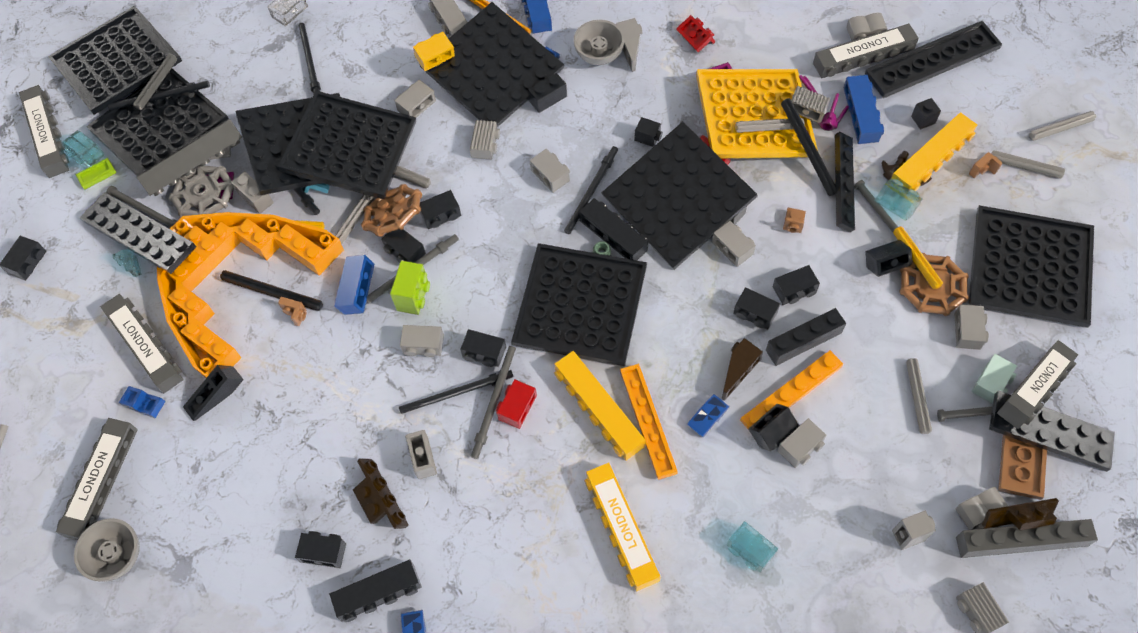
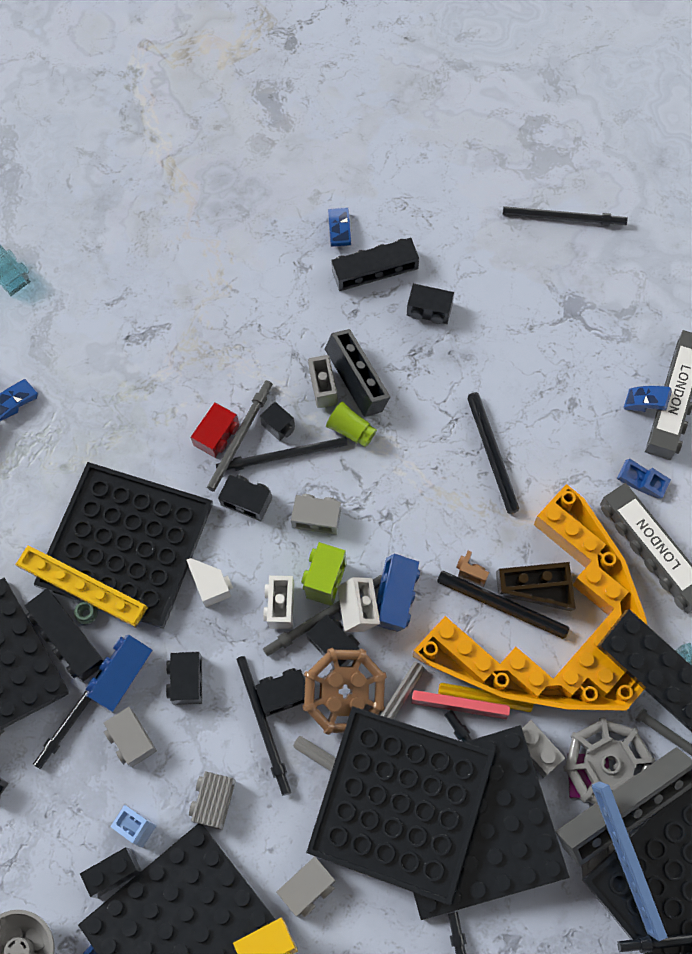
camera: 175 degrees left, 5 degrees up
light grey piece [74,518,139,582] -> none
black slope [183,365,244,421] -> none
dark brown bracket [353,458,409,529] -> none
yellow brick [554,351,646,461] -> none
brick [584,462,661,592] -> none
light orange plate [620,364,678,480] -> none
none -> yellow tile [15,545,148,628]
none -> blue brick [85,634,153,712]
none -> light blue slope [110,805,156,848]
none -> black brick [166,652,202,705]
none -> white slope [187,558,233,607]
none -> black bar [236,656,292,796]
none -> black brick [259,402,295,441]
none -> white brick [263,575,295,629]
none -> black brick [325,329,390,417]
none -> lime plant [326,401,377,447]
none -> white brick [337,577,380,632]
none -> coral tile [411,690,510,719]
none -> black axle [467,392,519,514]
none -> dark brown wedge [496,562,576,612]
none -> medium blue tile [592,782,668,941]
none -> blue slope [624,386,672,412]

